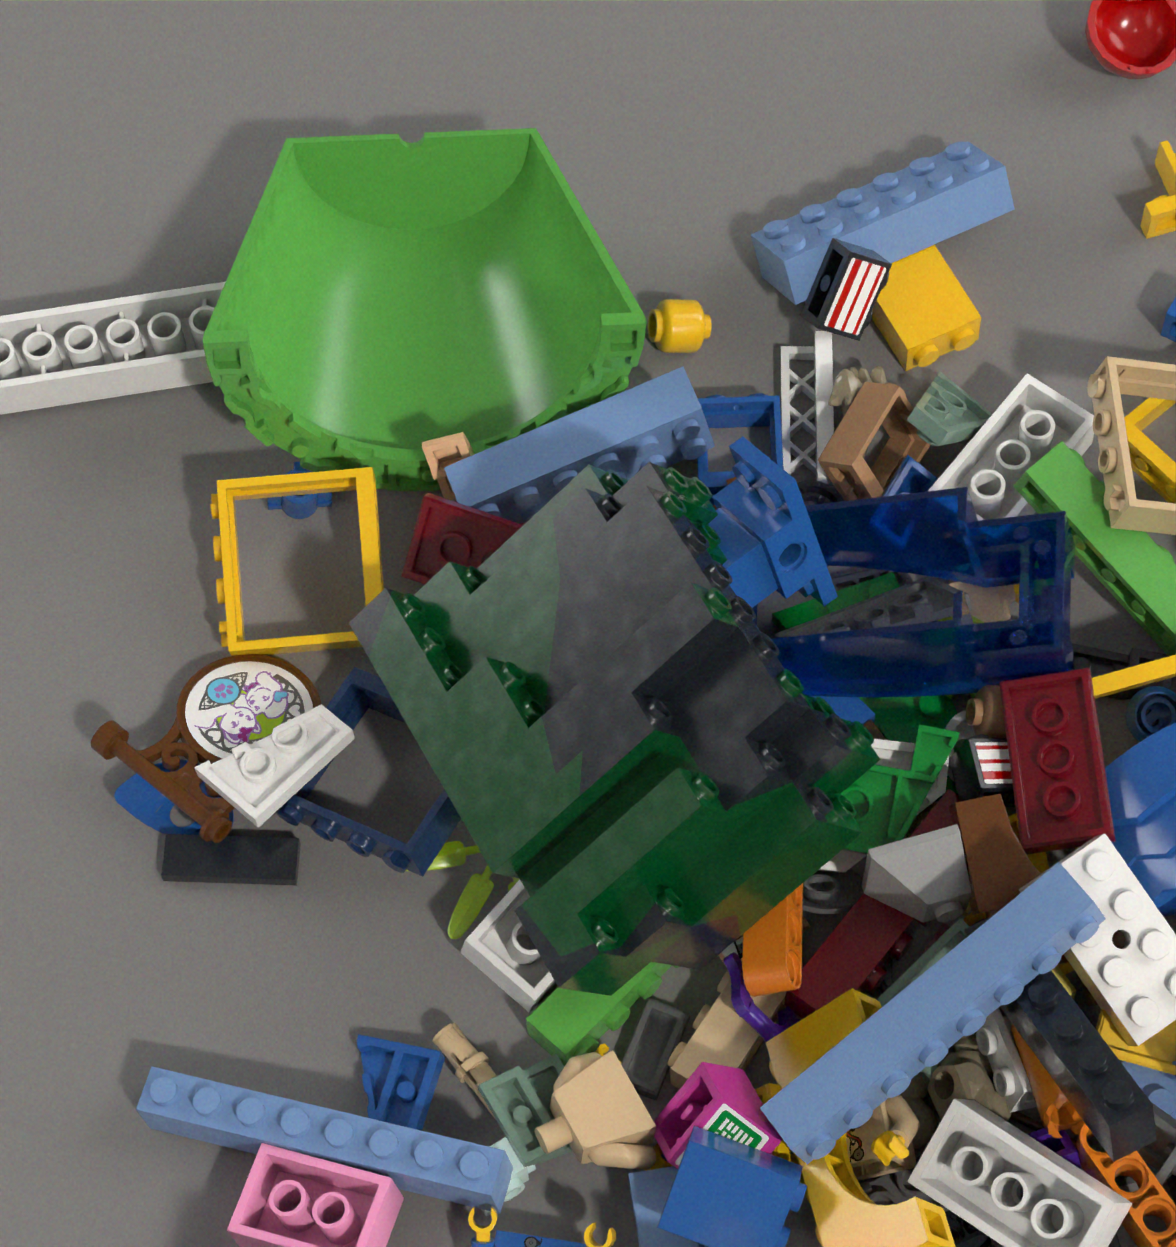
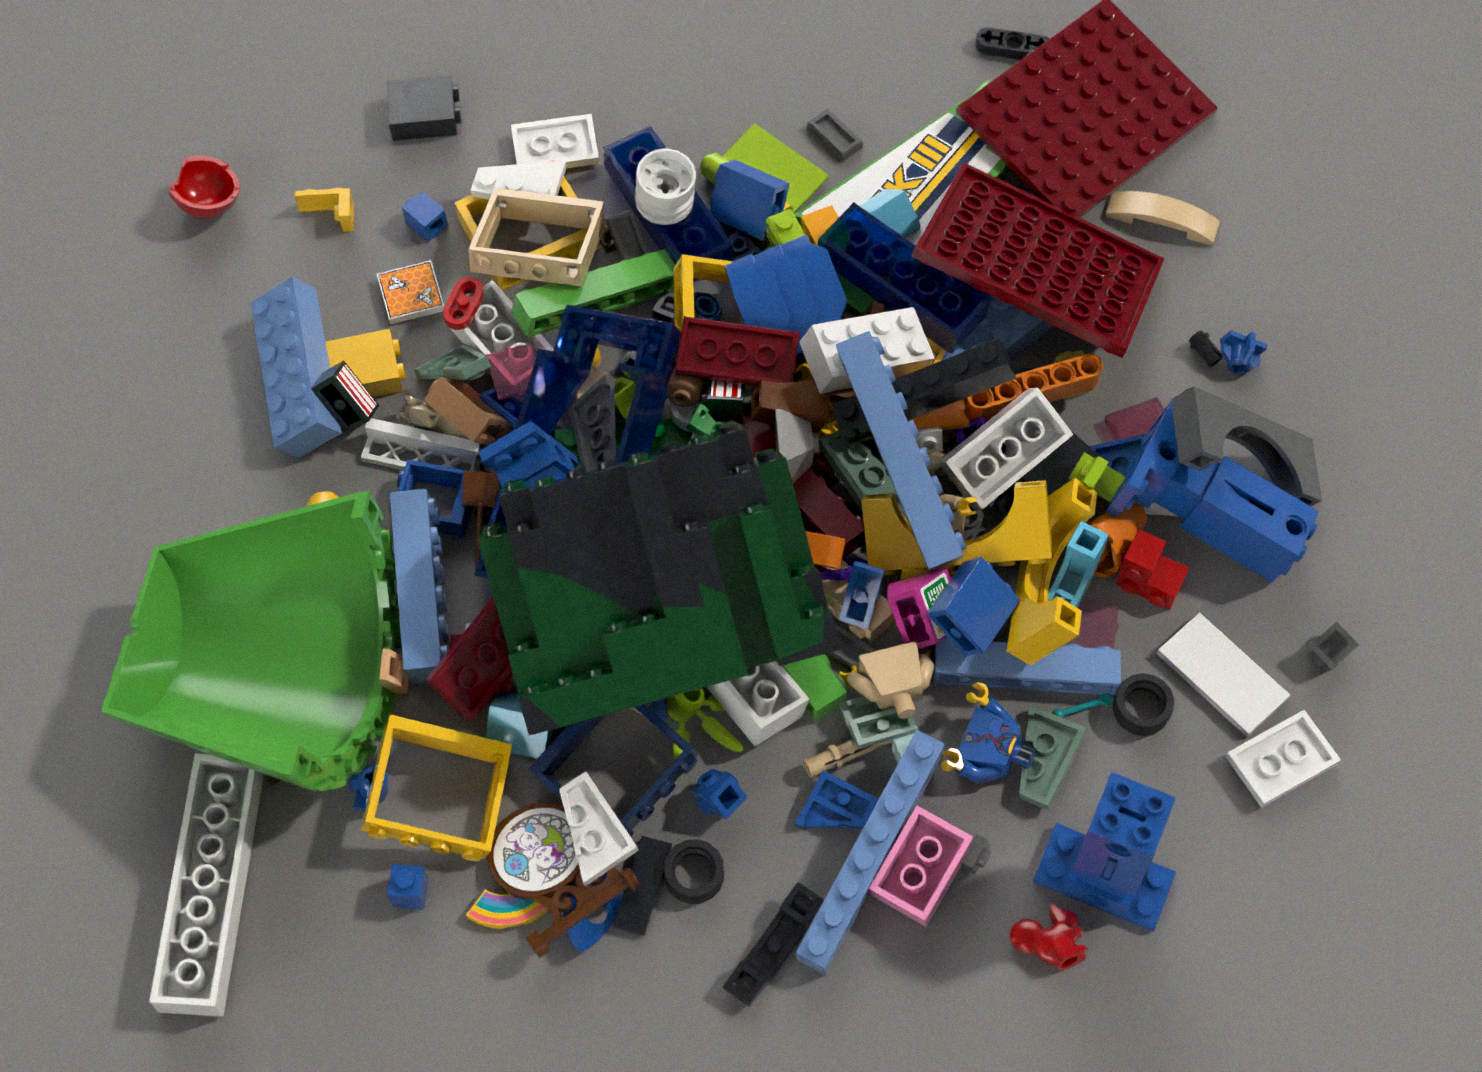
camera: 80 degrees left, 0 degrees up
none -> tile [377,260,444,325]
none -> blue brick [387,864,429,909]
none -> red plate [443,277,484,330]
none -> tile [466,890,553,929]
none -> clear pink piece [486,343,545,400]
none -> black tyre [664,839,724,904]
none -> blue brick [690,768,747,819]
none -> black slope [722,882,824,1007]
none -> blue slope [839,561,885,629]

